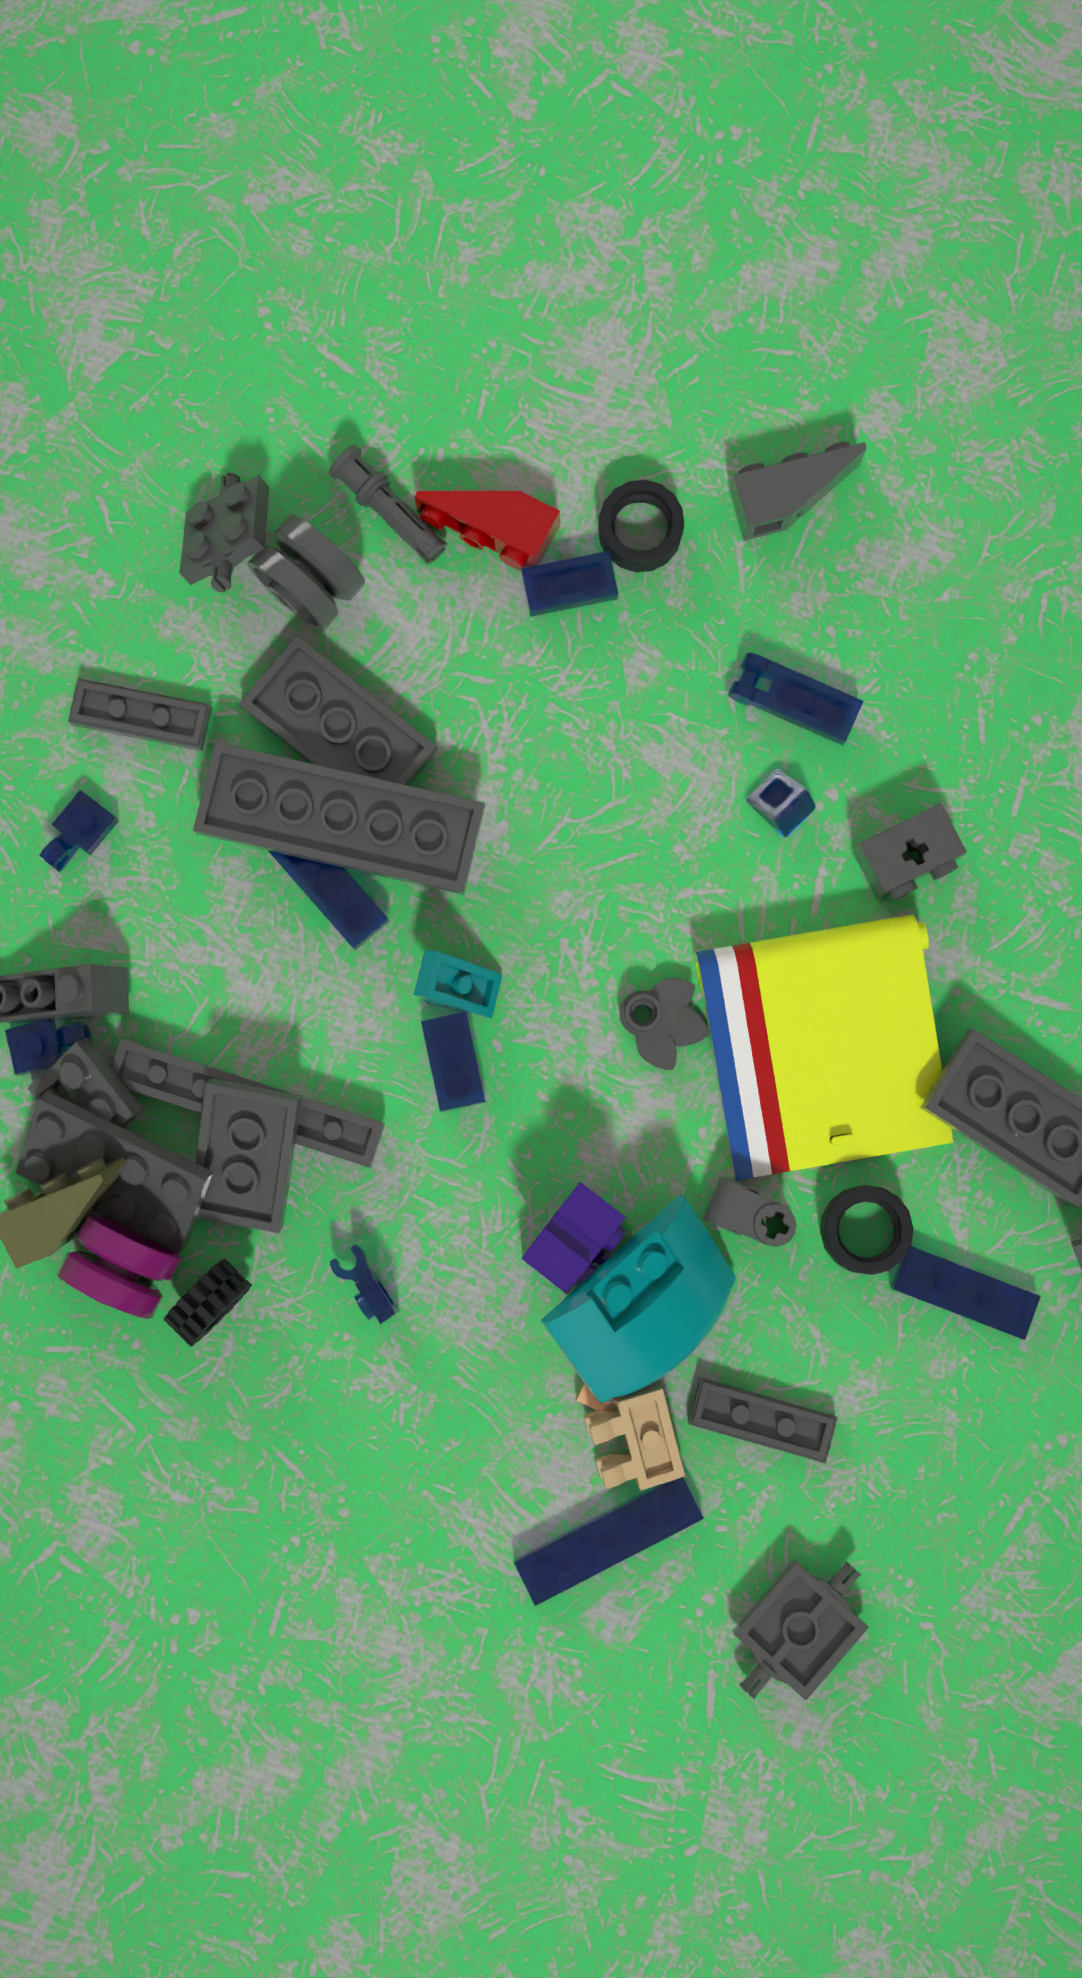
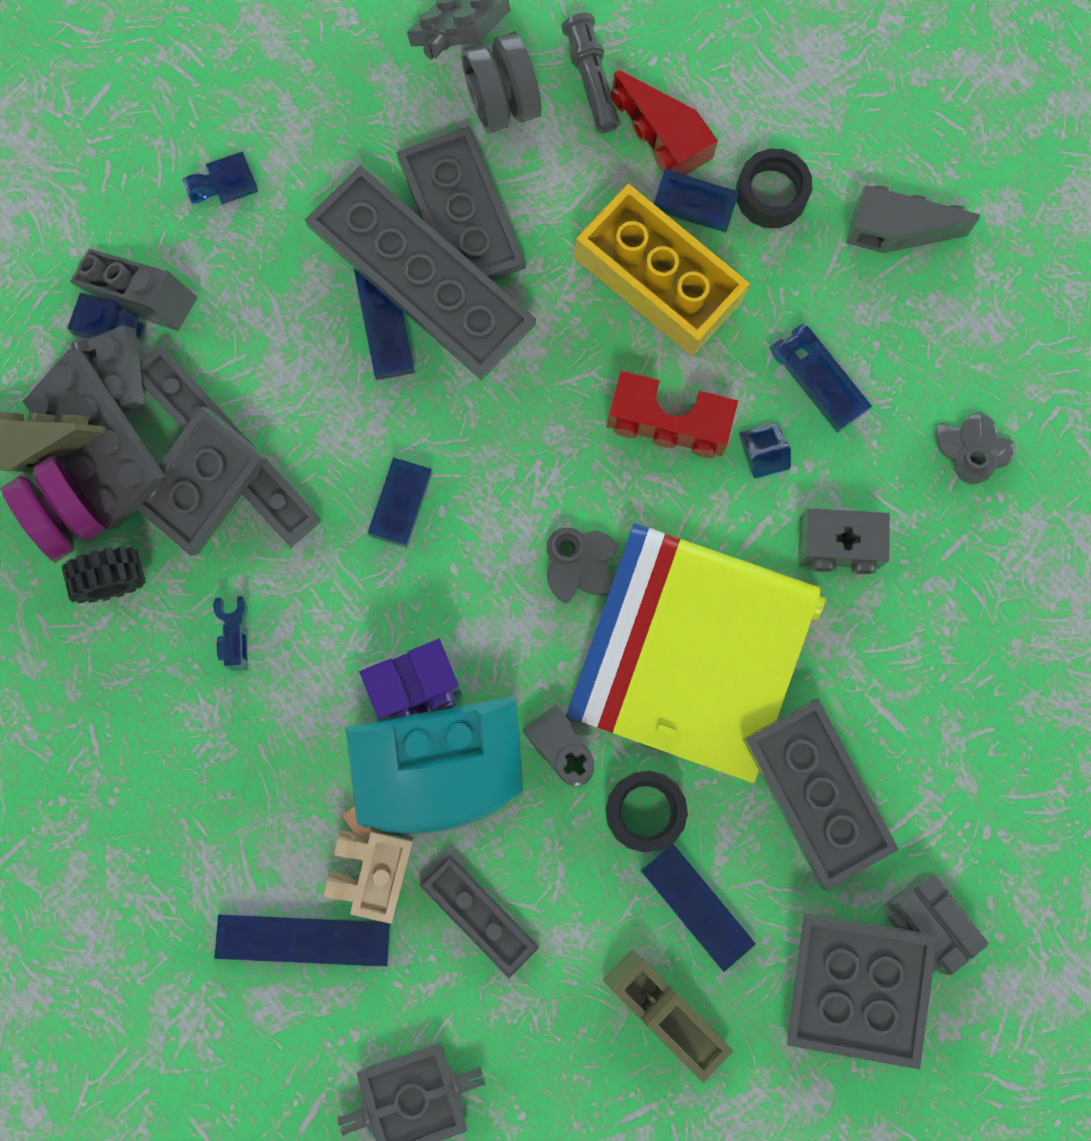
camera: 20 degrees right, 5 degrees down
dark grey tile [68,678,213,751] -> none
teal slope [414,950,503,1018] -> none
none -> yellow brick [574,183,750,357]
none -> olive slope [603,949,733,1083]
none -> red arch [606,370,739,458]
none -> dark grey plate [936,412,1015,484]

